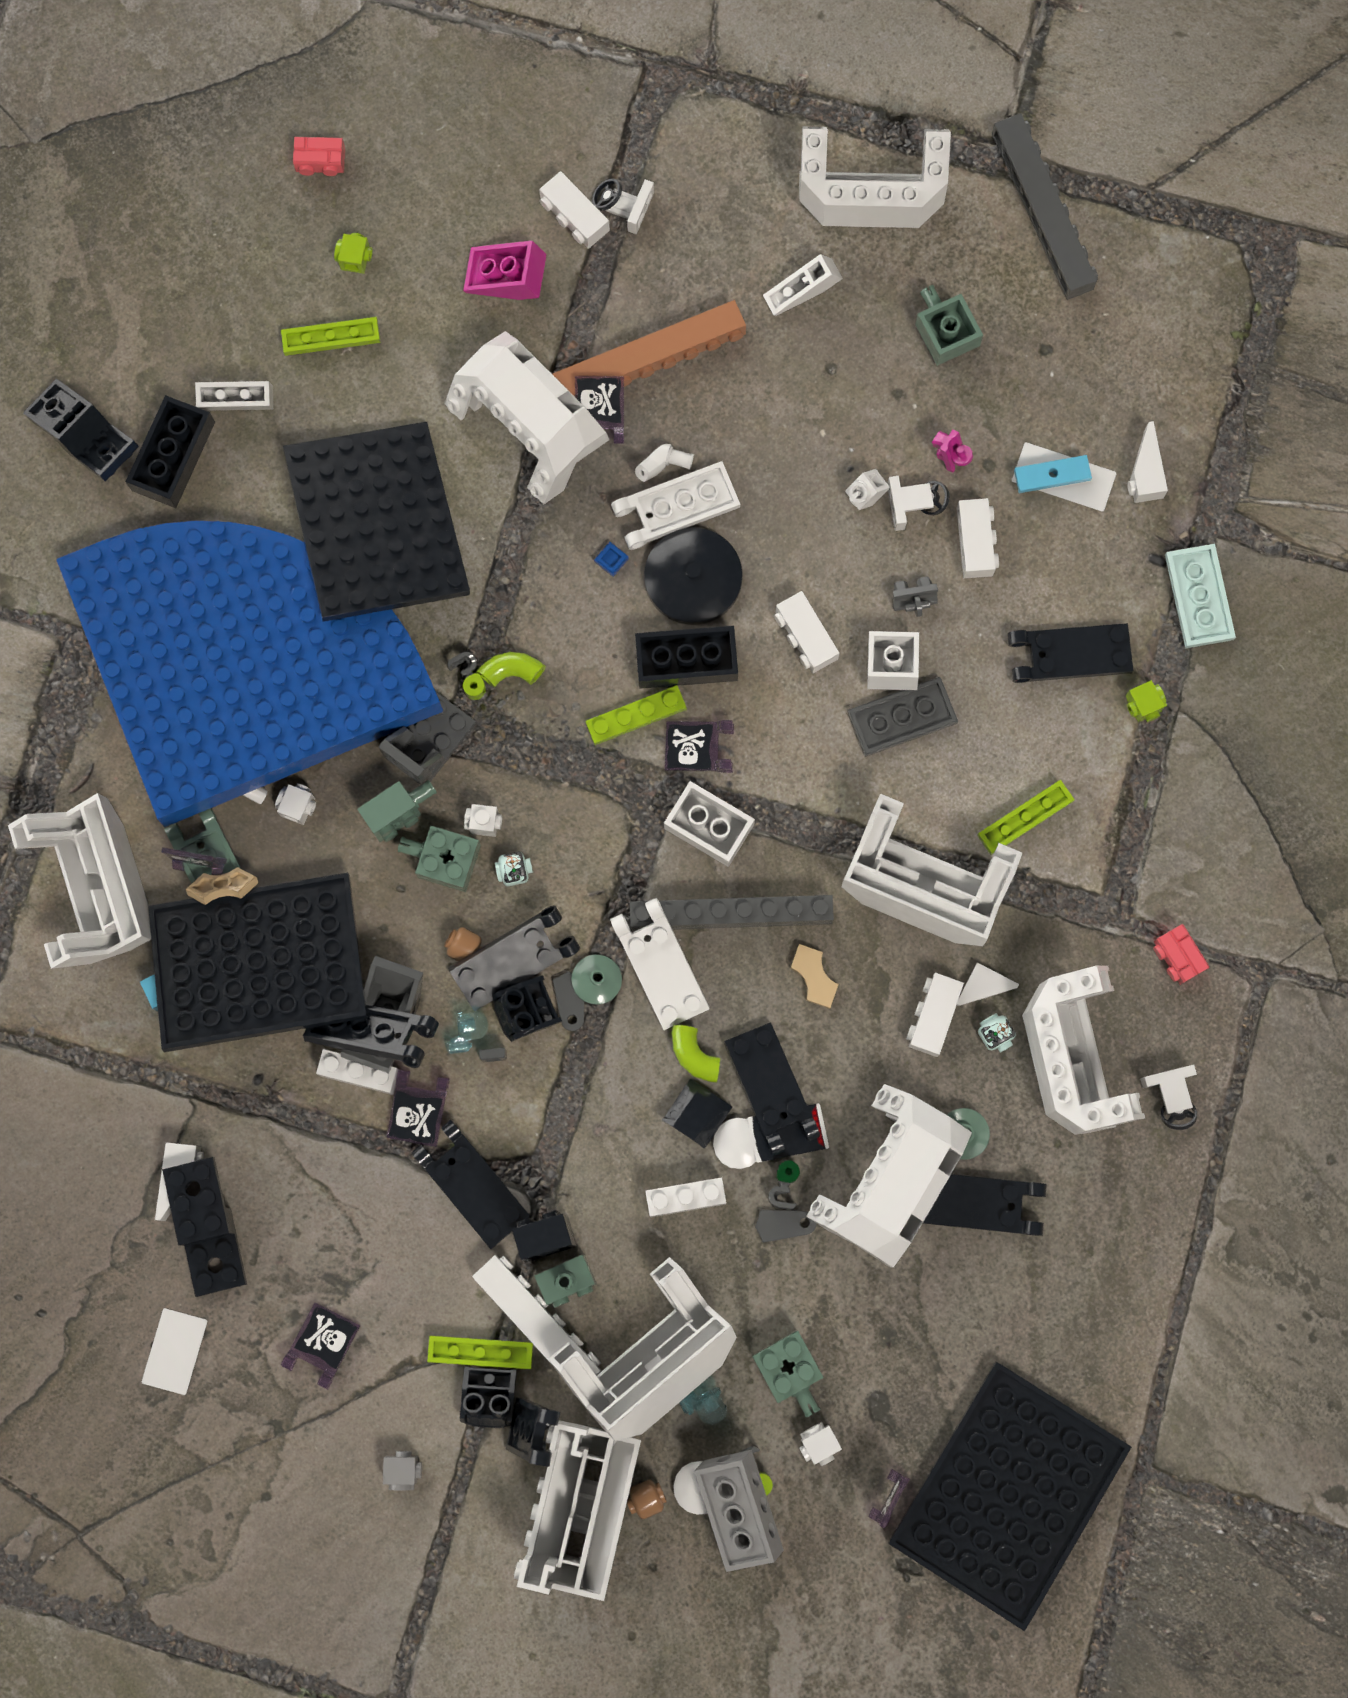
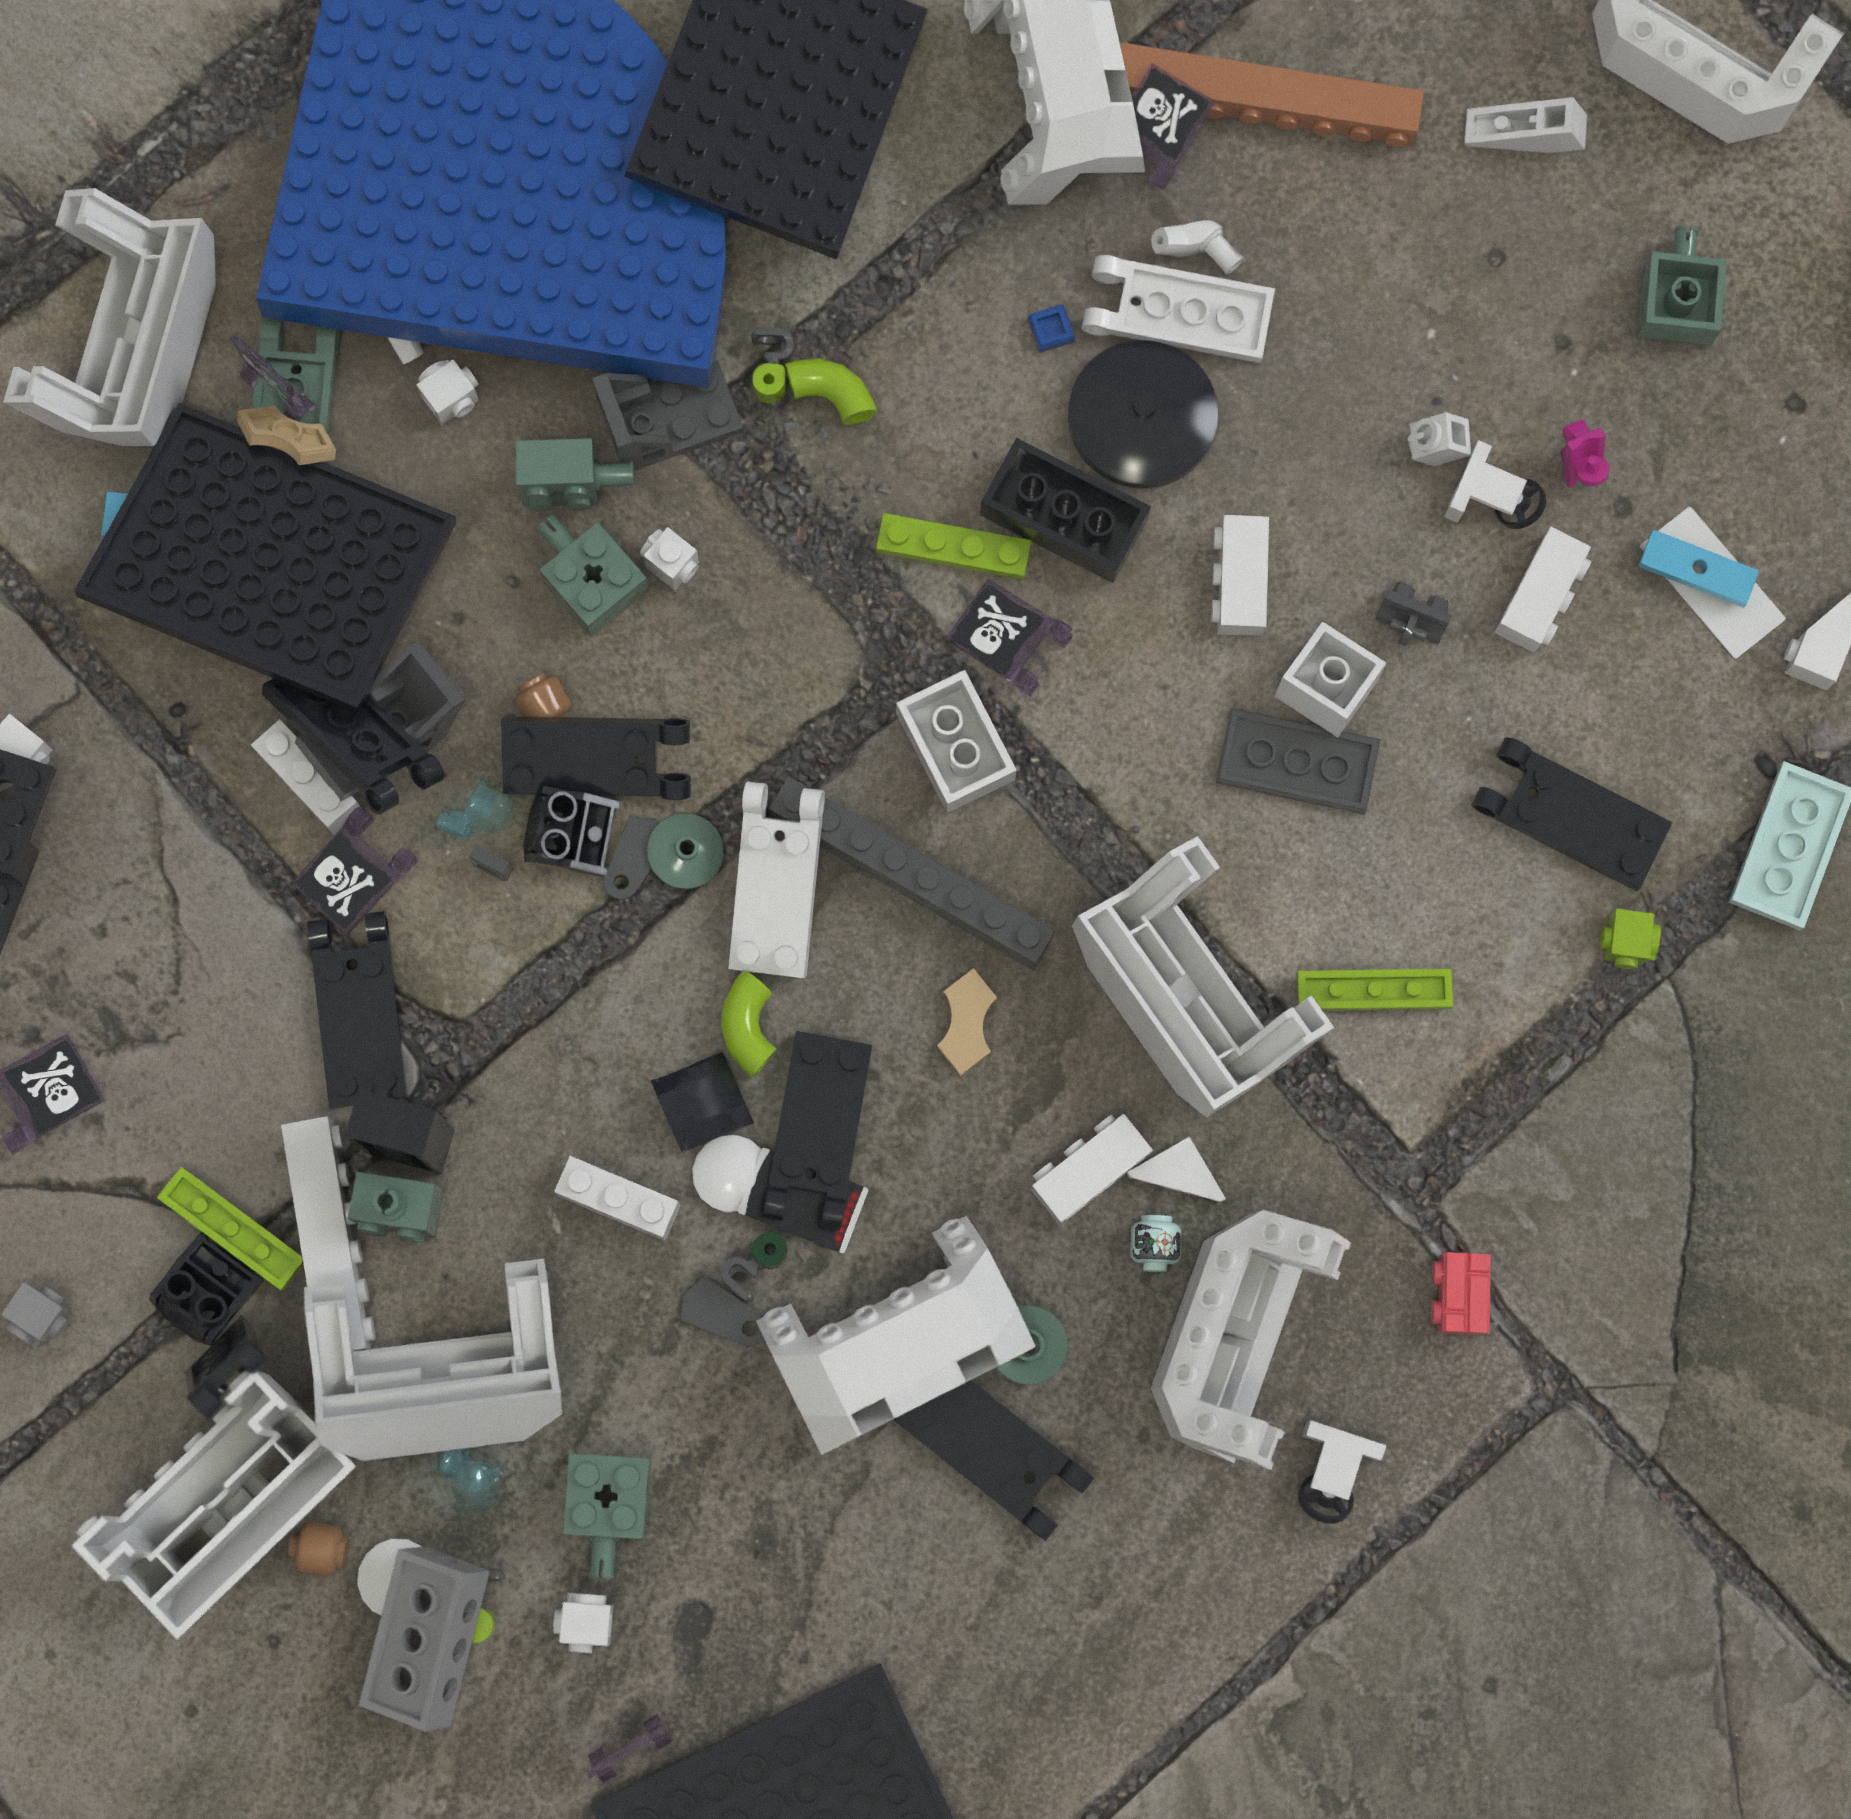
camera: 25 degrees right, 0 degrees up
light aqua head [495,852,533,886] -> none

